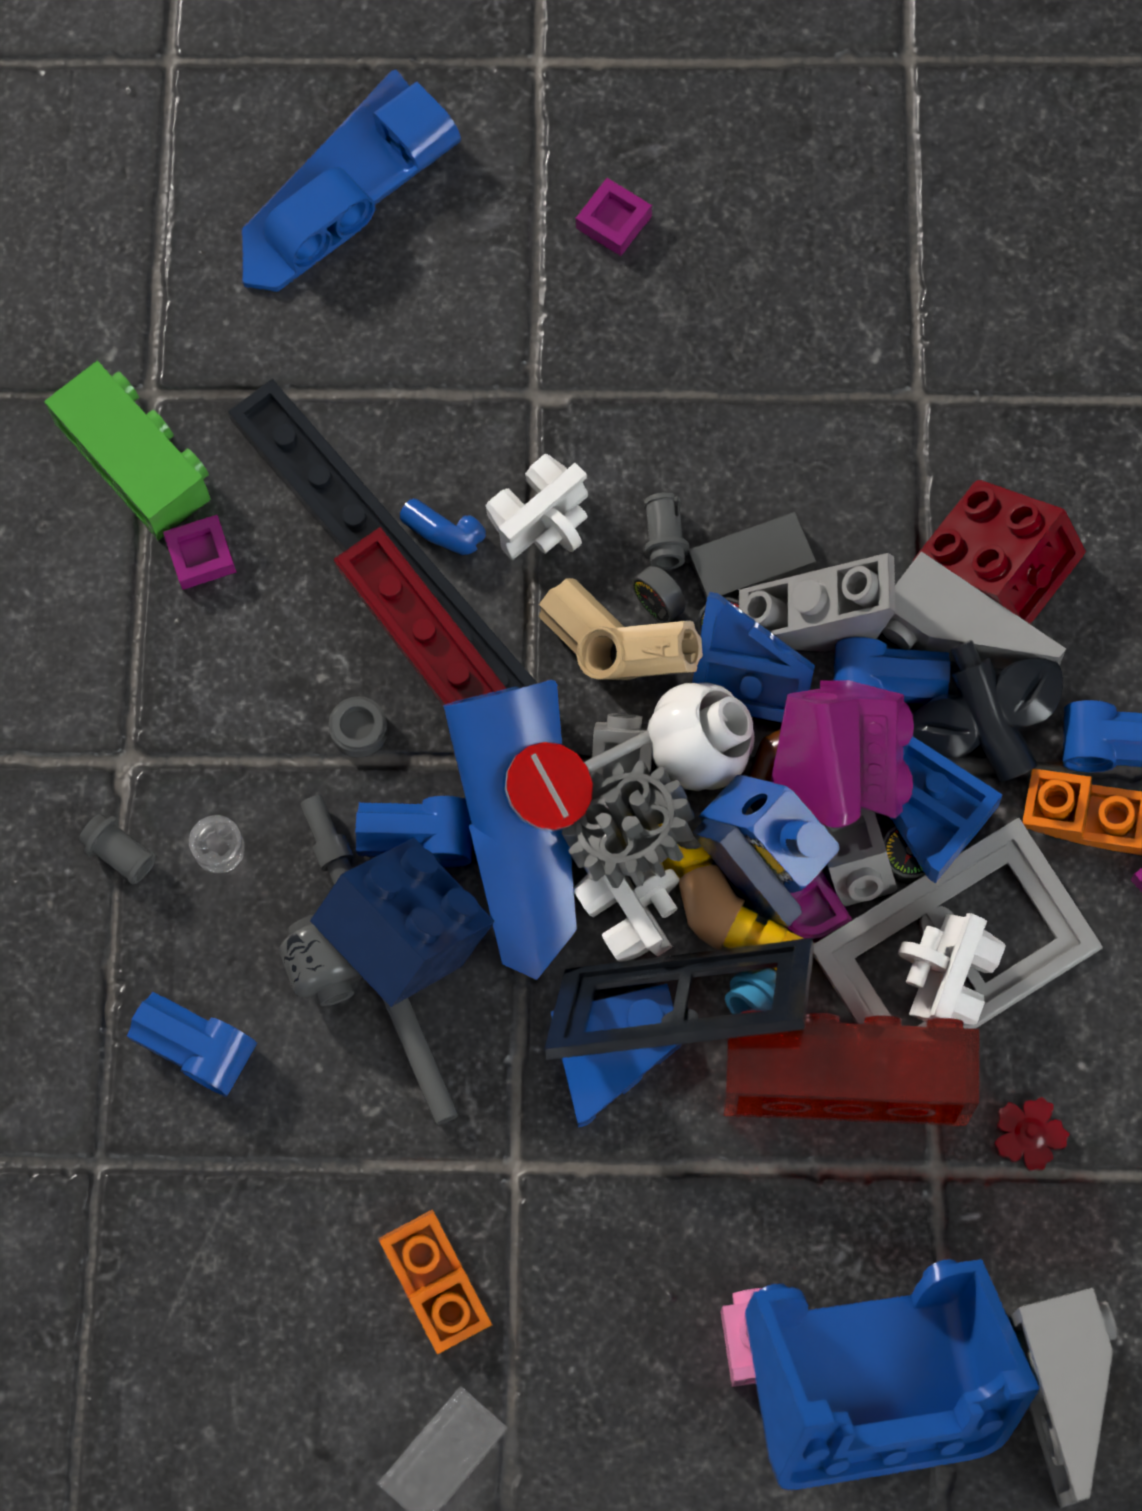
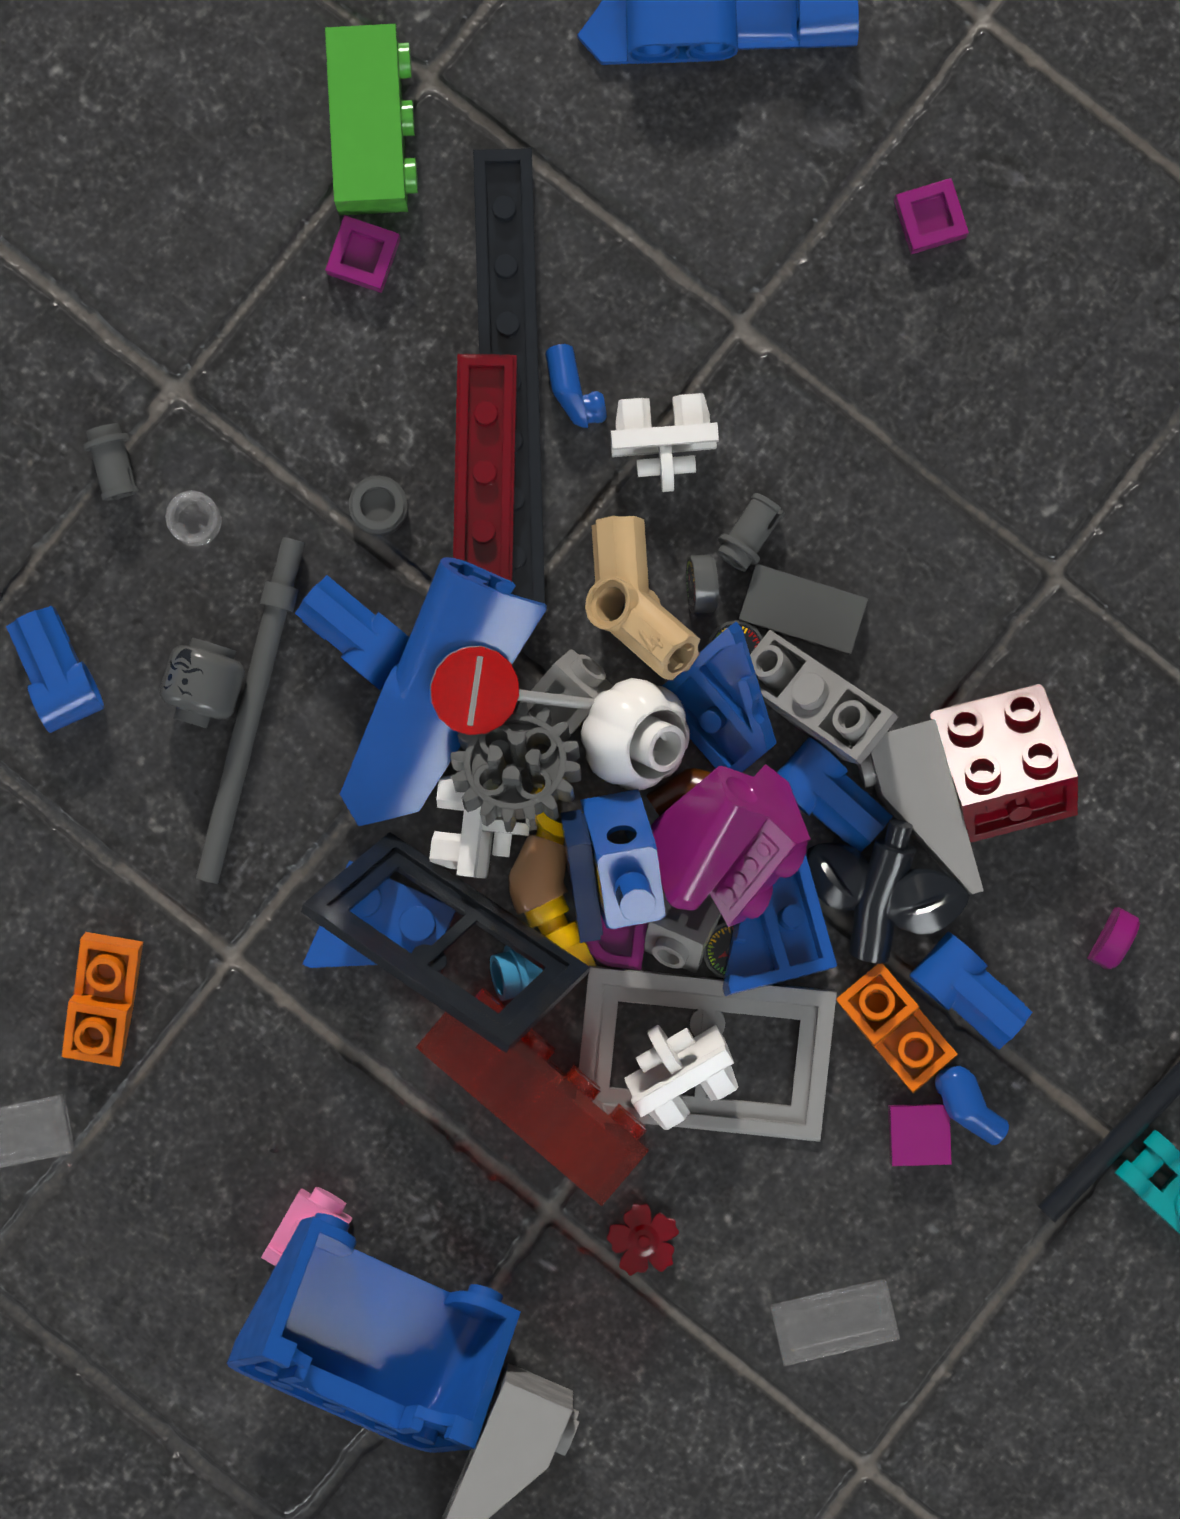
camera: 30 degrees right, 15 degrees up
dark blue brick [310,838,495,1007] -> none

